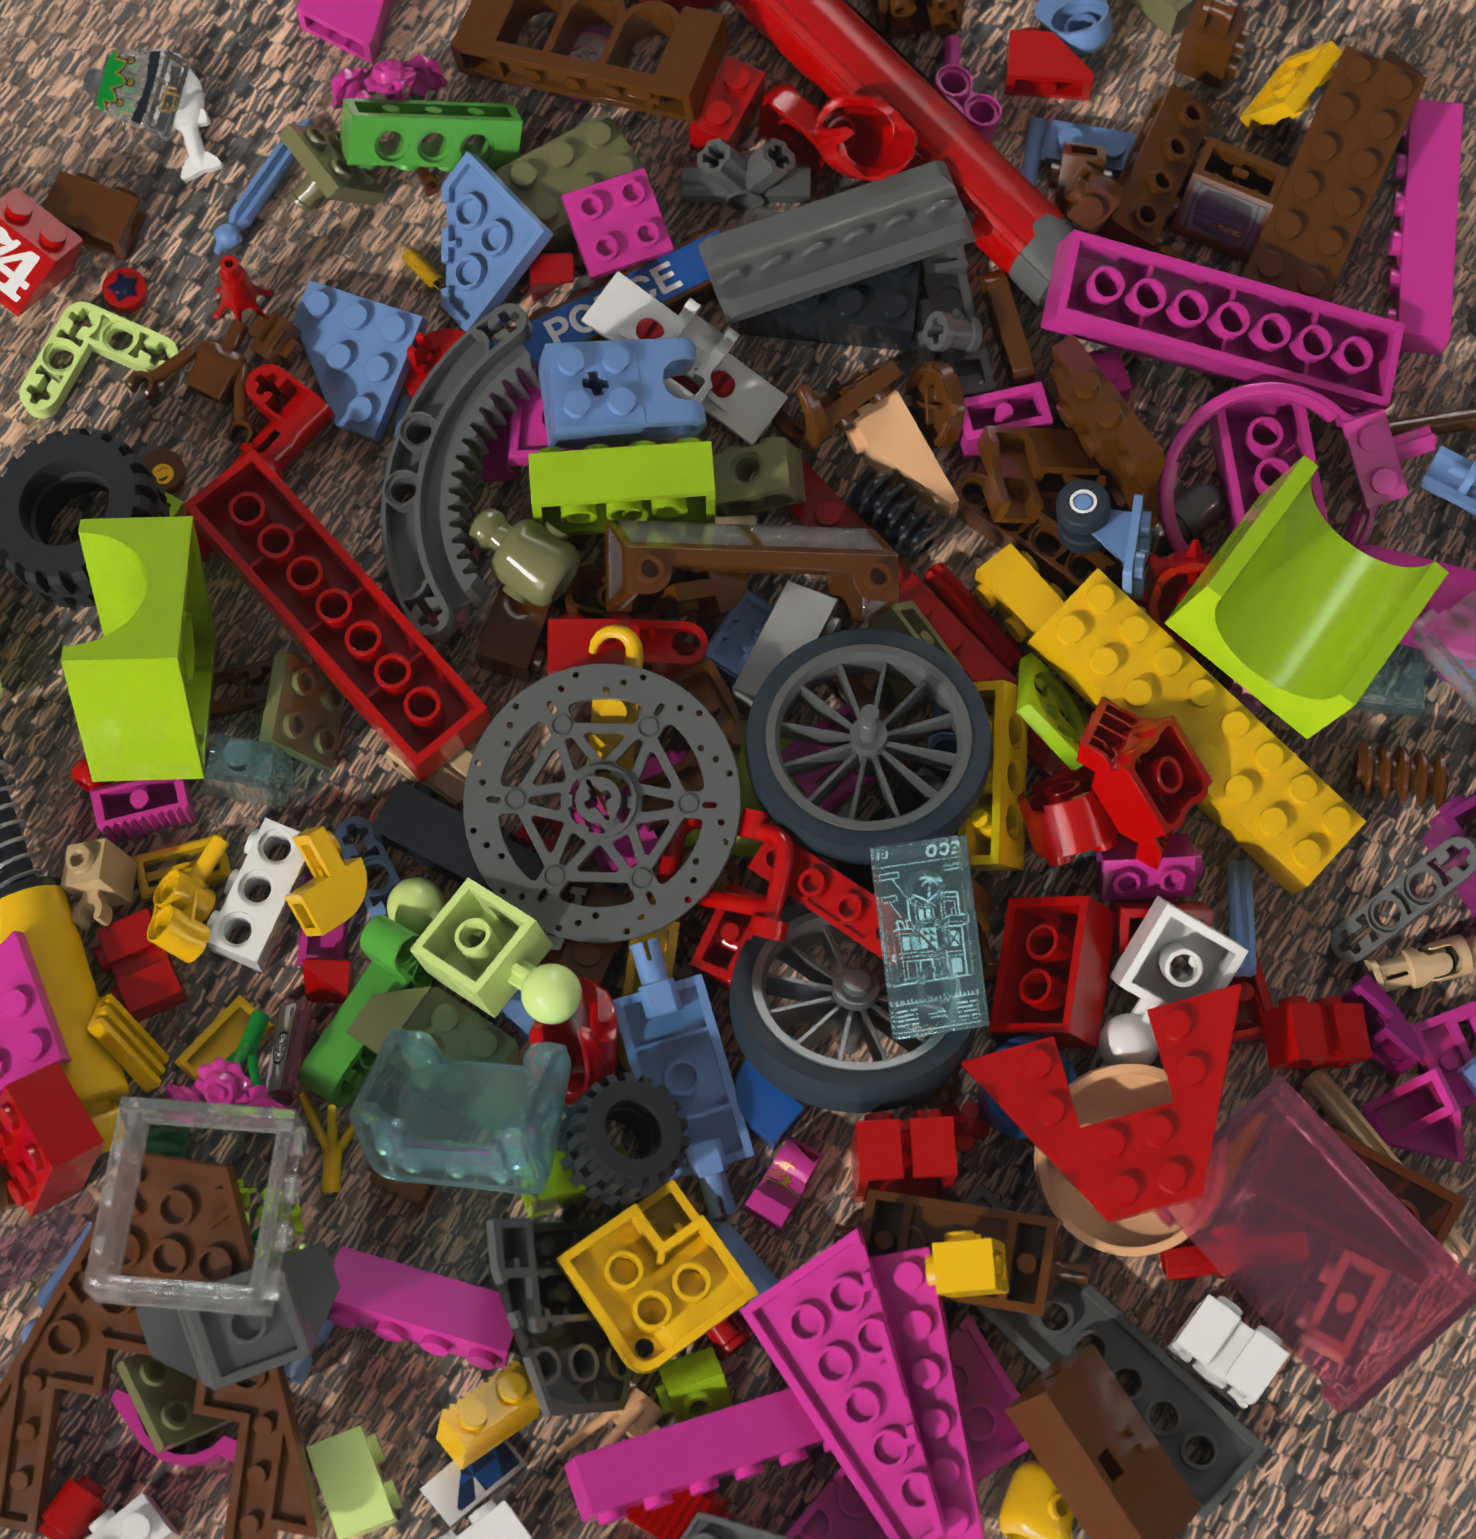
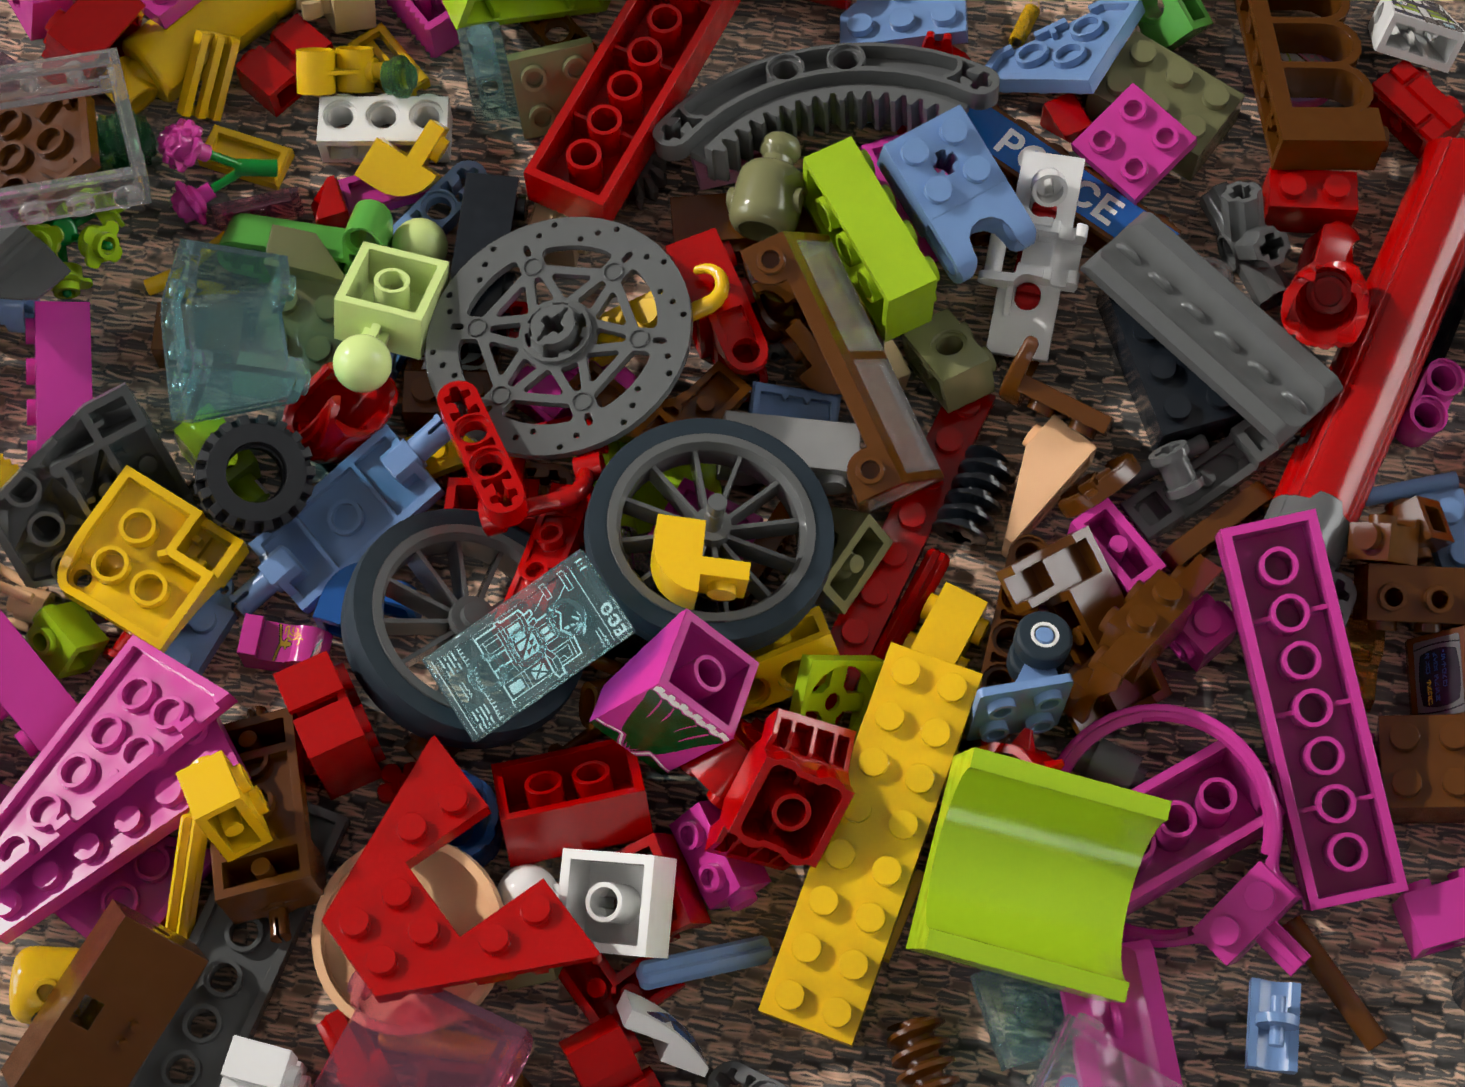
camera: 70 degrees right, 5 degrees down
none -> yellow axle [165,811,208,939]
none -> clear green plate [380,55,418,99]
none -> red beam [437,380,529,528]
none -> dark pink slope [589,608,759,775]
none -> white slope [616,989,709,1077]
none -> yellow brick [650,514,751,610]
none -> white hinge [1031,168,1068,207]

